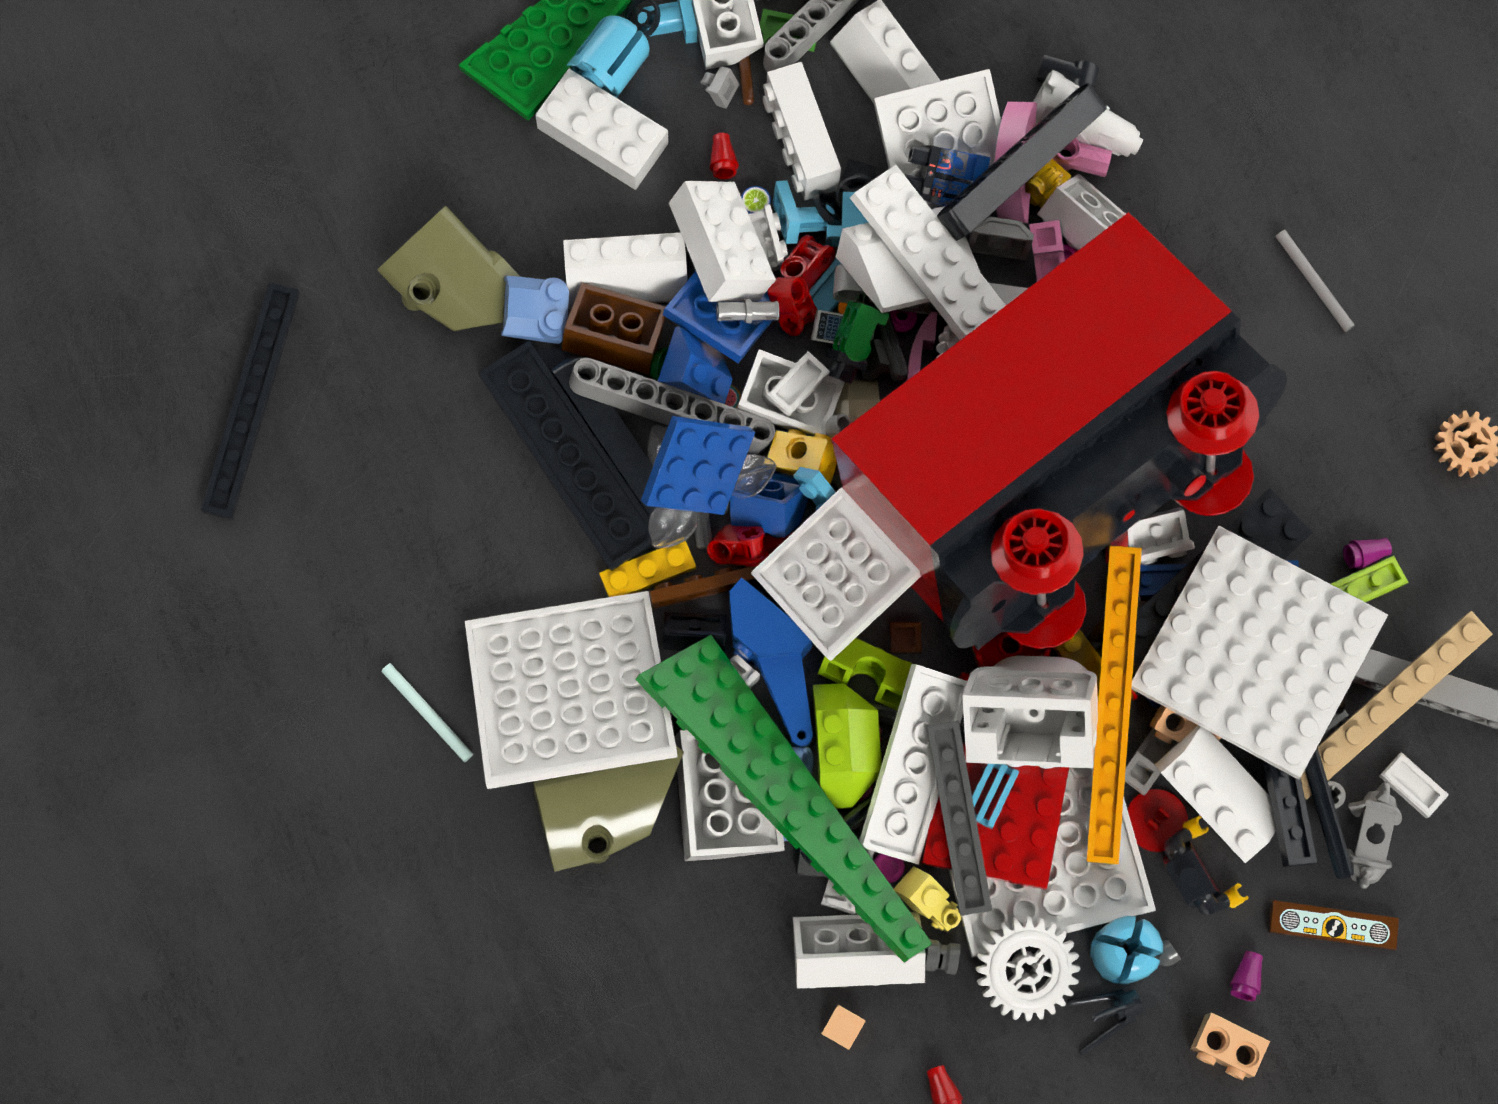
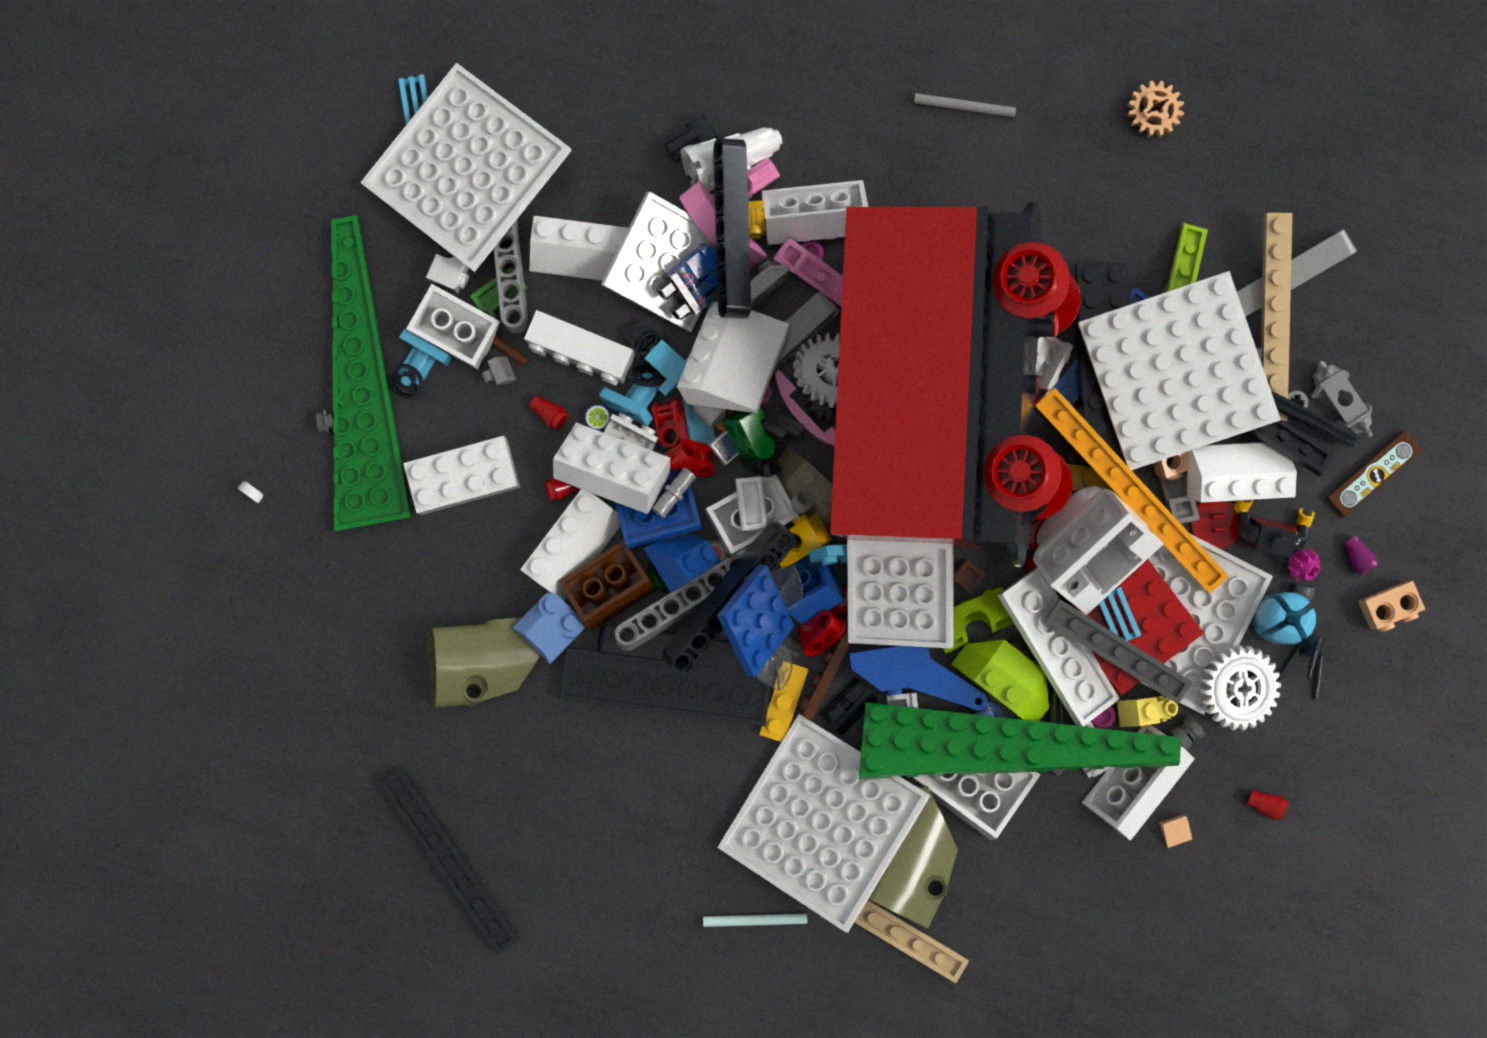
camera: 45 degrees left, 10 degrees up
medium azure cylinder [566,15,650,98] -> none
white plate [850,165,1006,340] -> none
magenta cone [1343,538,1392,570] -> none
white tile [1379,752,1449,819] -> none
none -> red cone [544,477,580,501]
none -> black beam [662,522,796,674]
none -> tan plate [855,899,969,983]
none -> dark pink gear [1287,549,1321,581]

